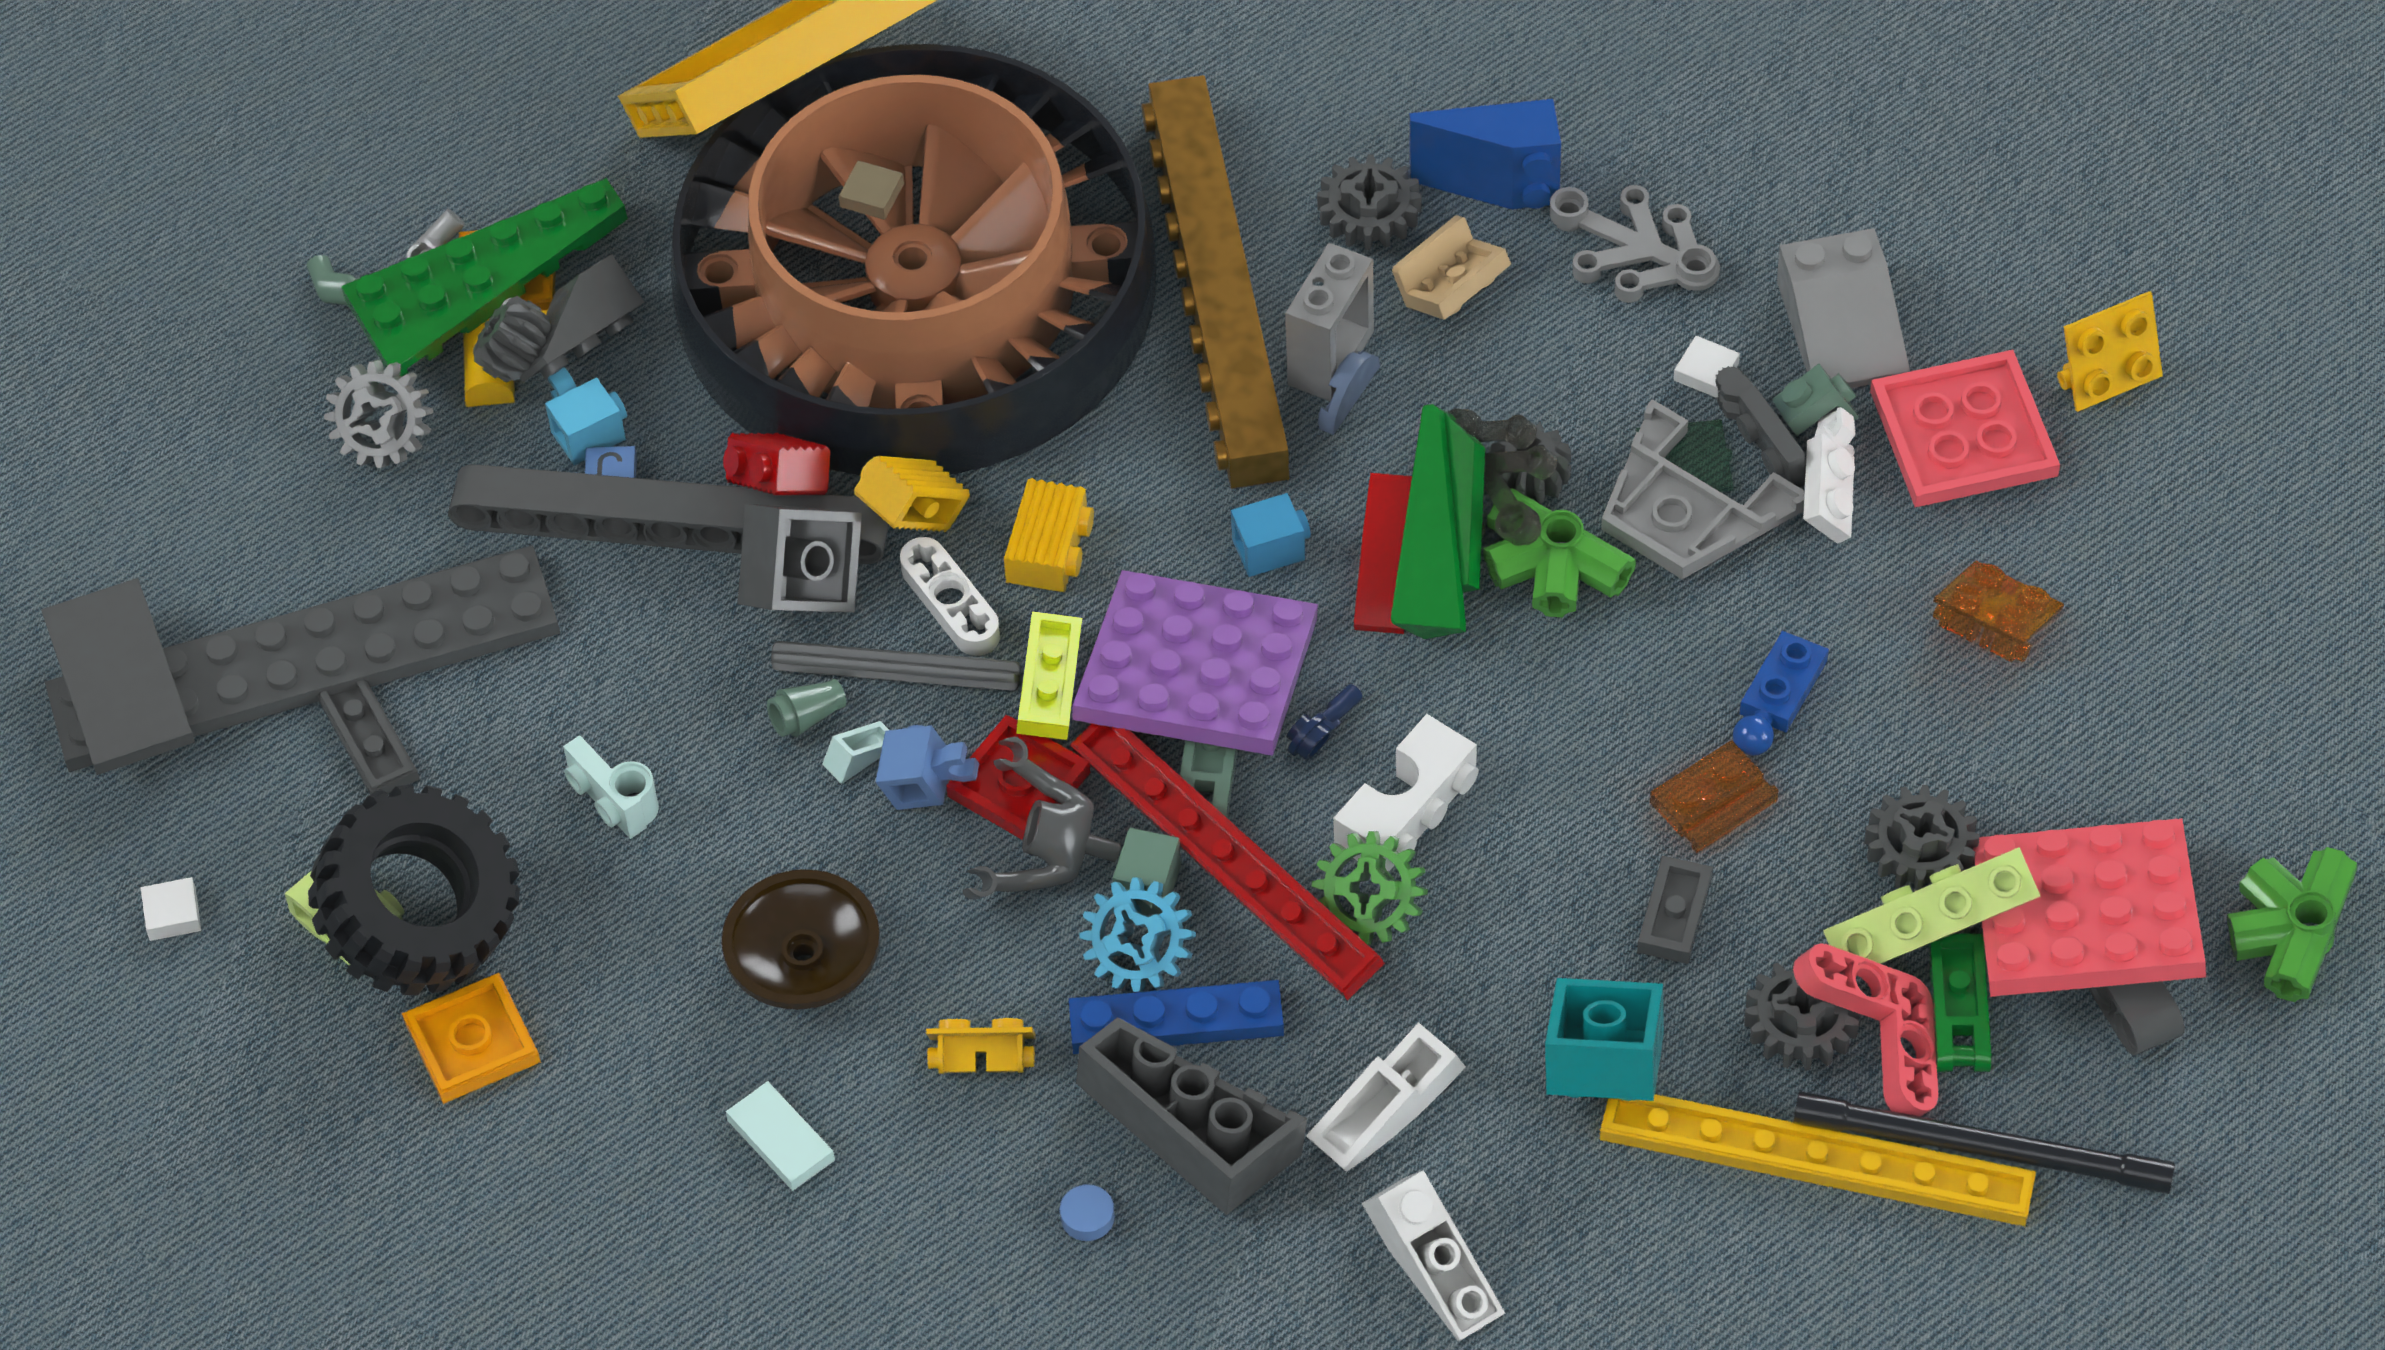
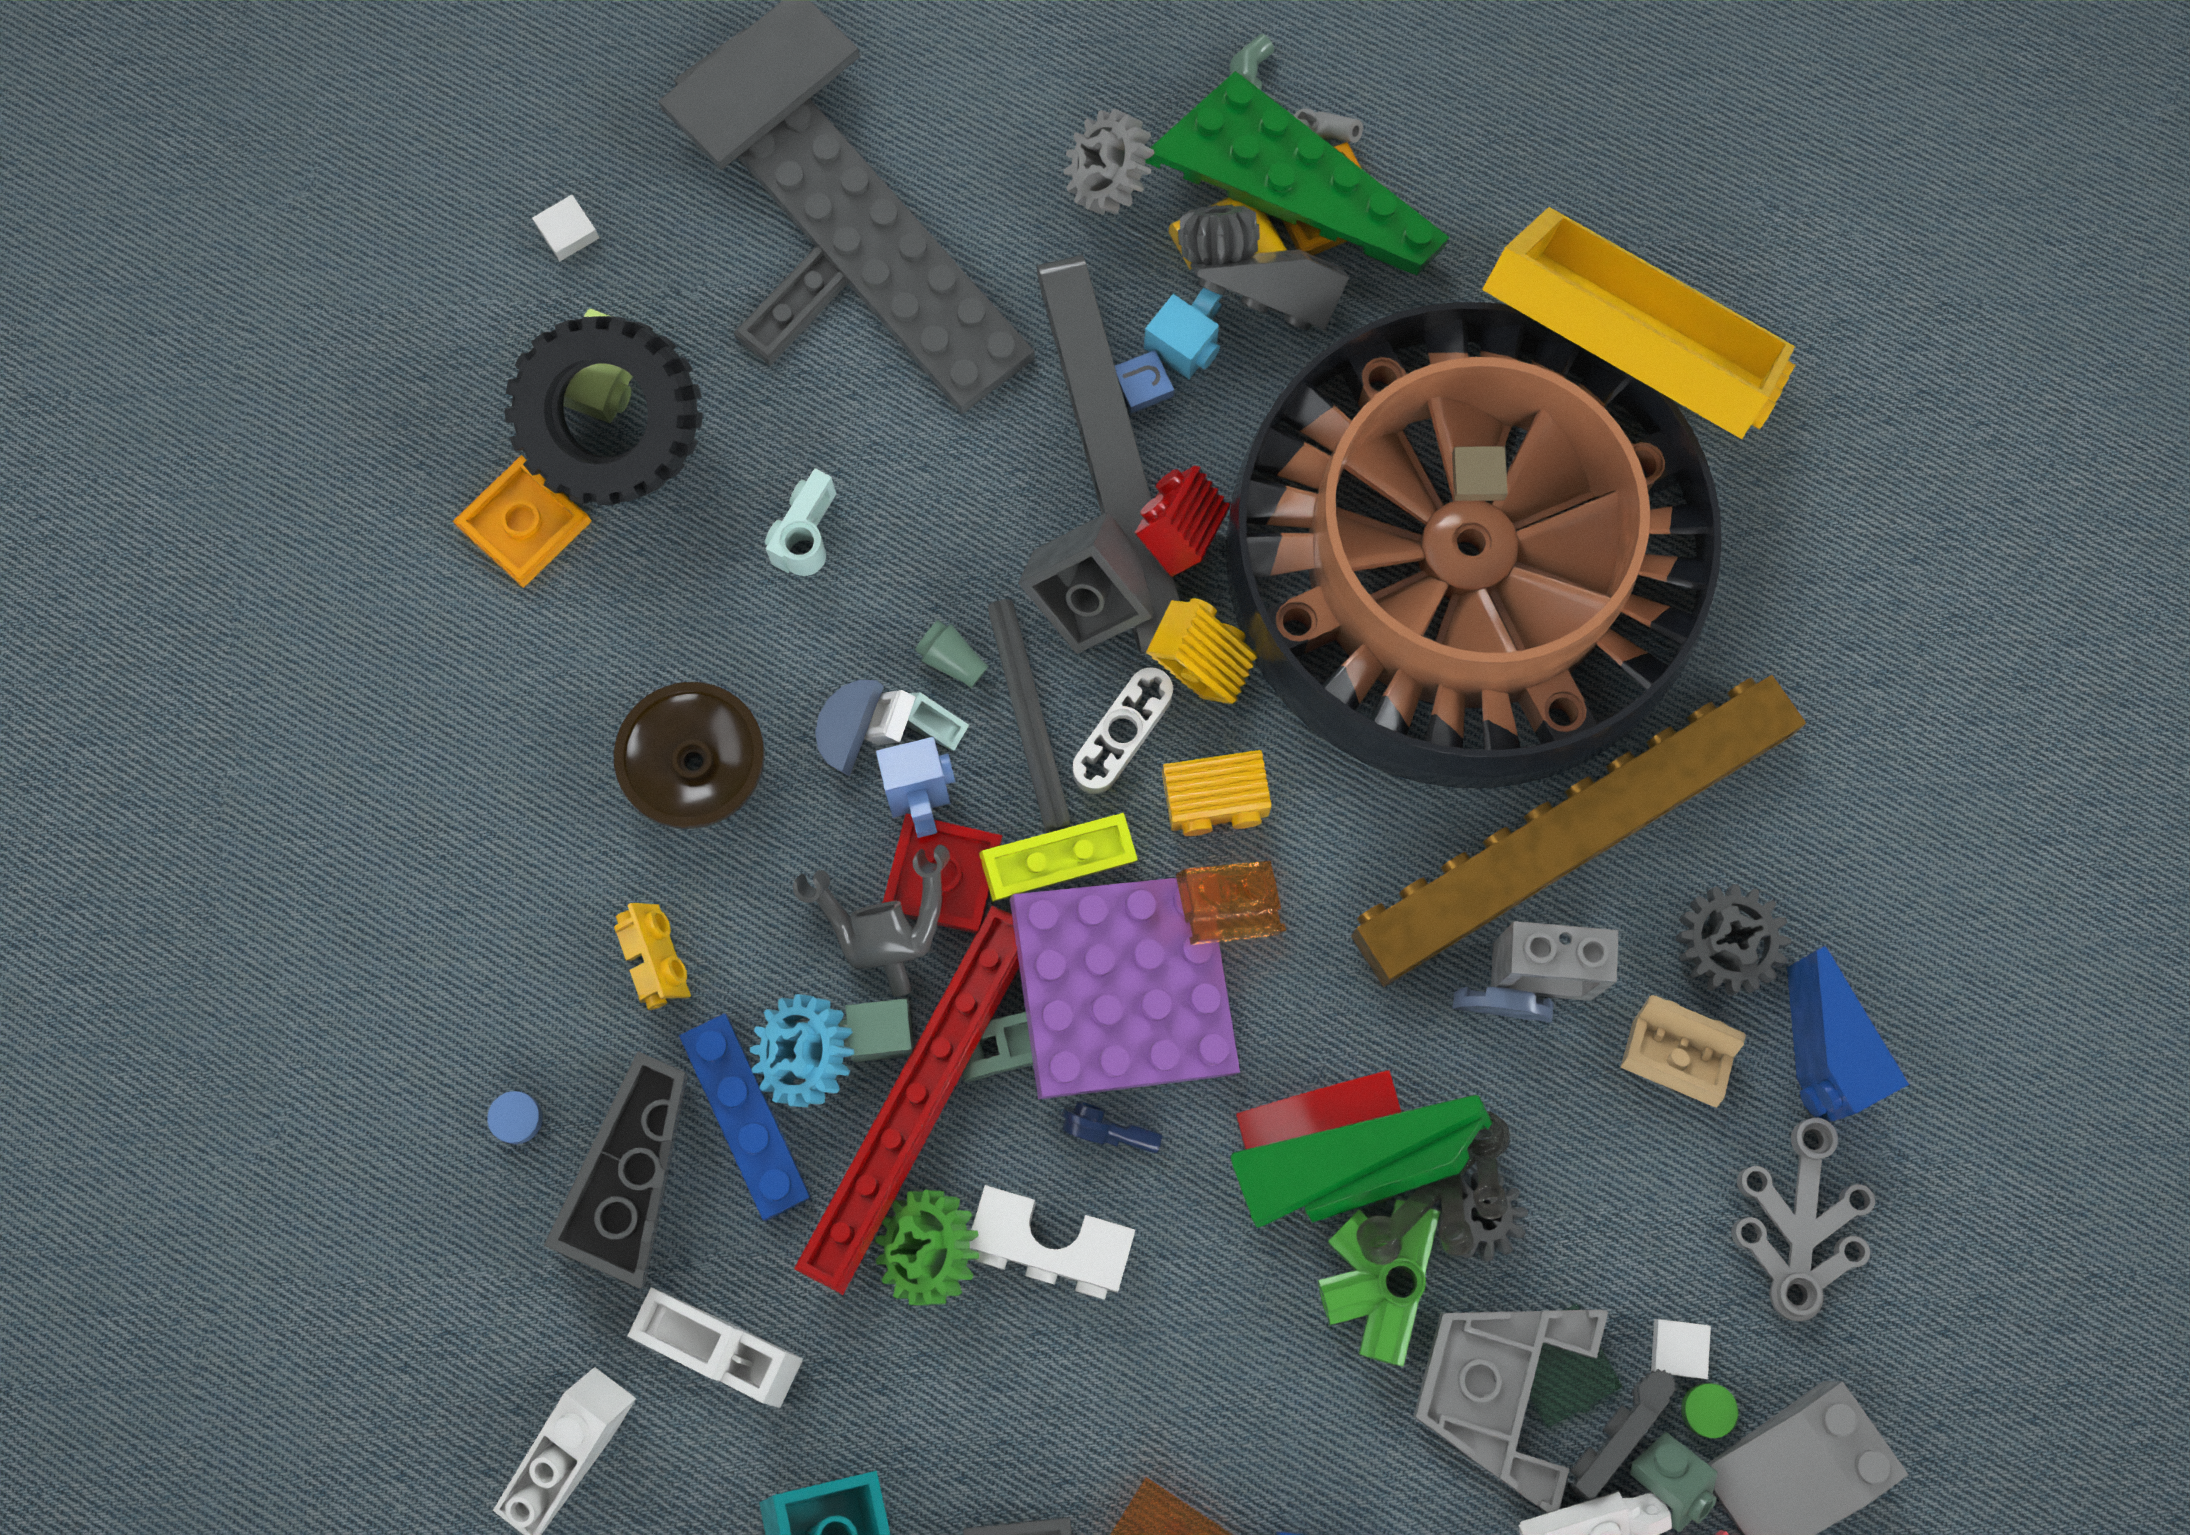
camera: 65 degrees right, 20 degrees up
light aqua tile [726,1081,835,1191] -> none
dark azure brick [1231,493,1311,577] -> none
none -> sand blue tile [815,680,884,777]
none -> white tile [864,690,916,745]
none -> clear orange plate [1176,861,1286,945]
none -> bright green tile [1681,1383,1738,1438]

